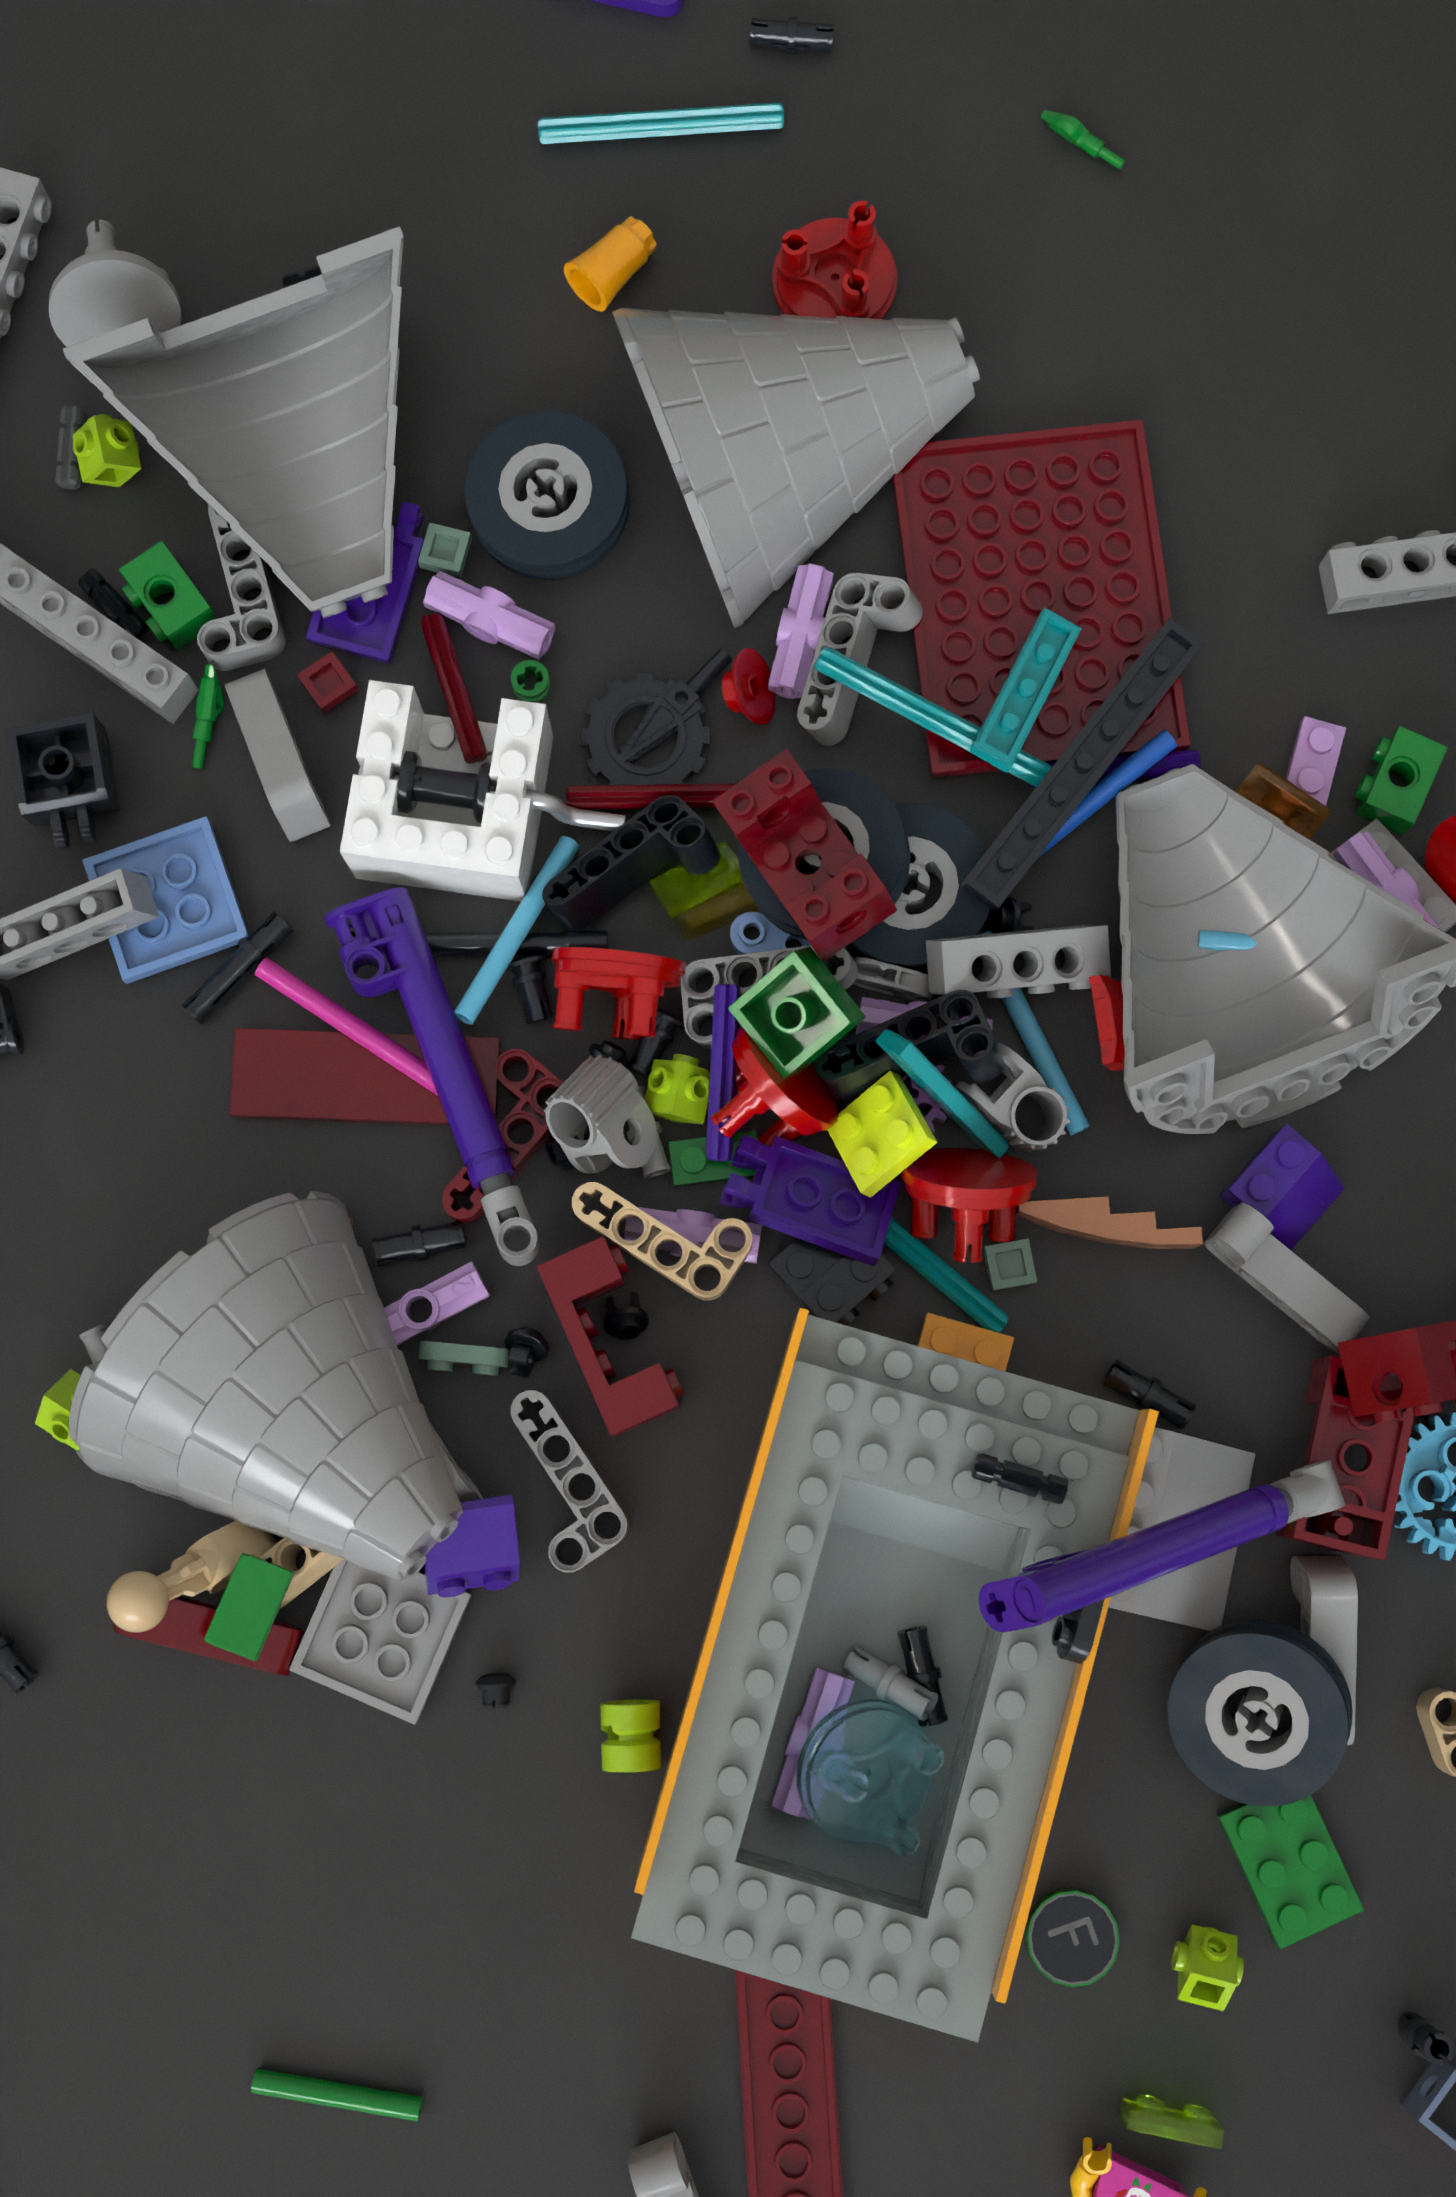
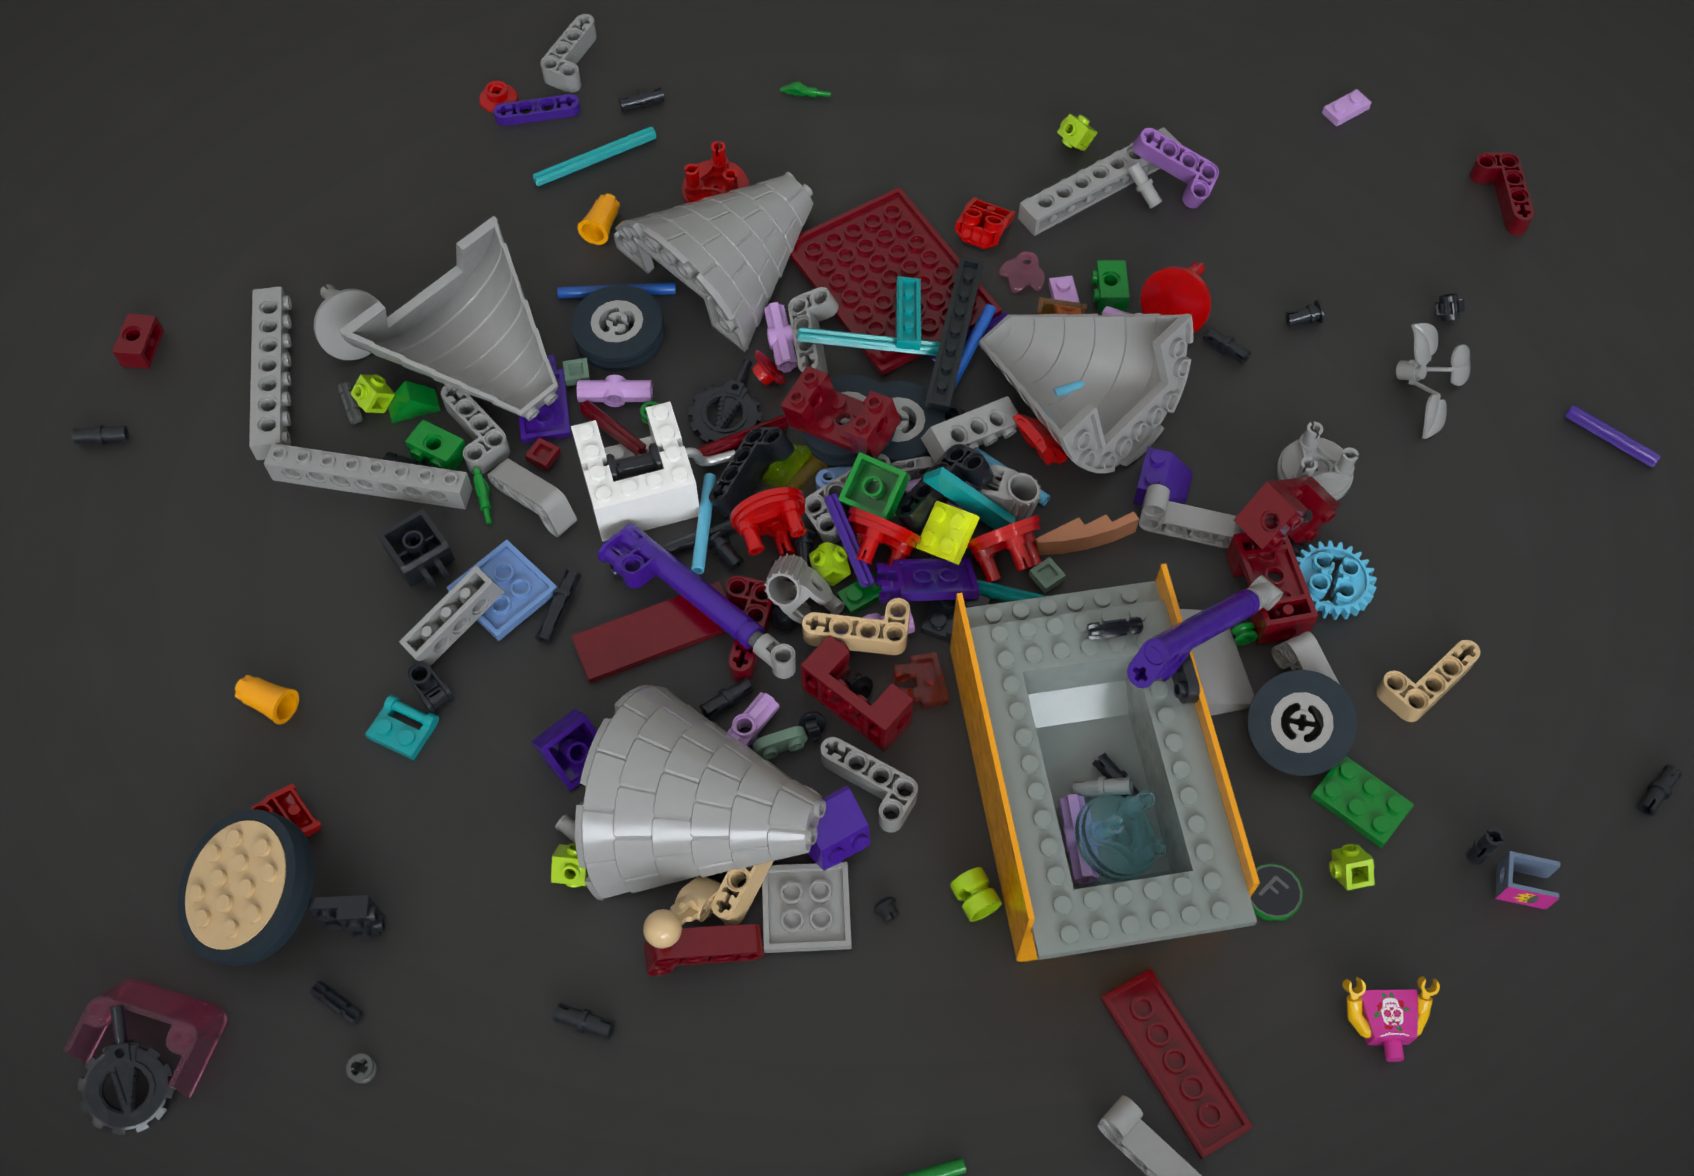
camera: 25 degrees left, 20 degrees down
green slope [204,1553,294,1661] -> none
dark pink piece [255,957,438,1096] -> none
clear neon green plate [1119,2094,1224,2149] -> none
none -> green slope [388,381,441,423]
none -> dark purple slope [531,709,597,791]
none -> blue piece [557,282,676,299]
none -> clear red plate [892,652,949,708]
none -> red slope [955,197,1016,249]
none -> clear pink plate [999,251,1045,294]

